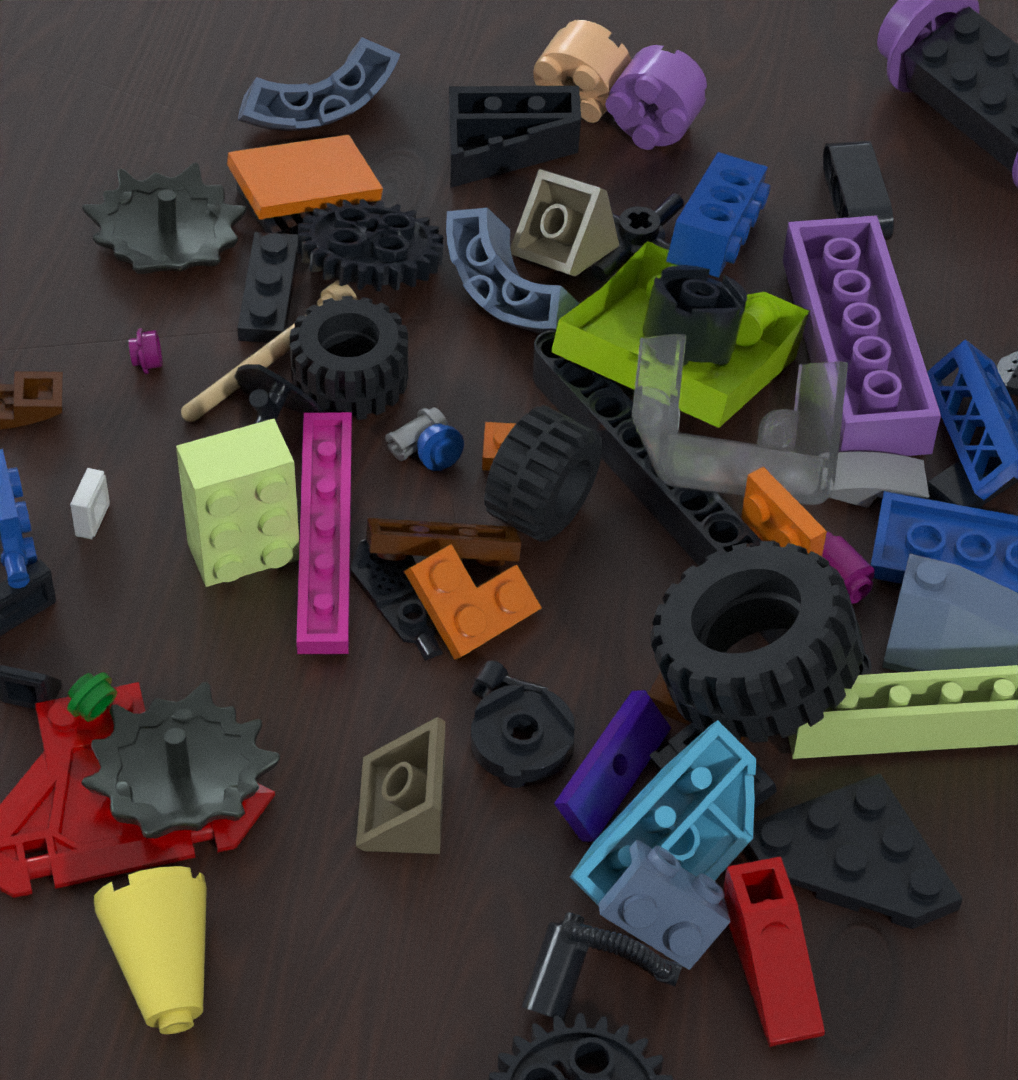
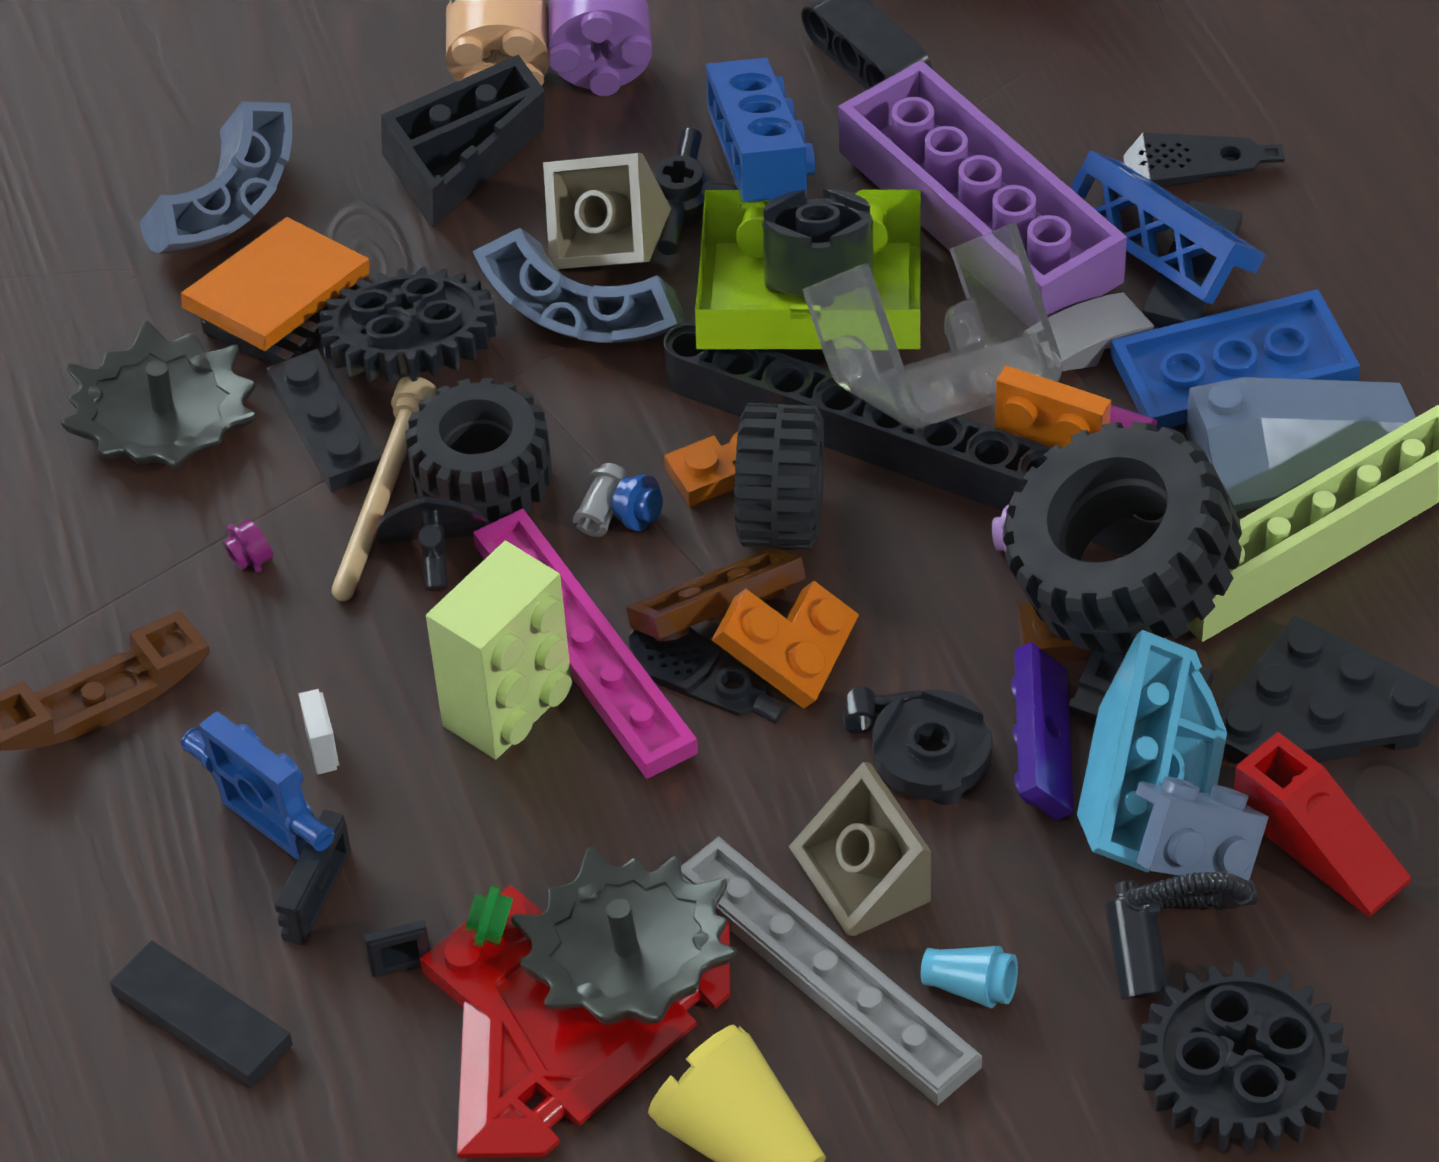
camera: 25 degrees left, 0 degrees up
none -> light grey tile [681,836,982,1106]
none -> medium azure cone [921,946,1018,1008]

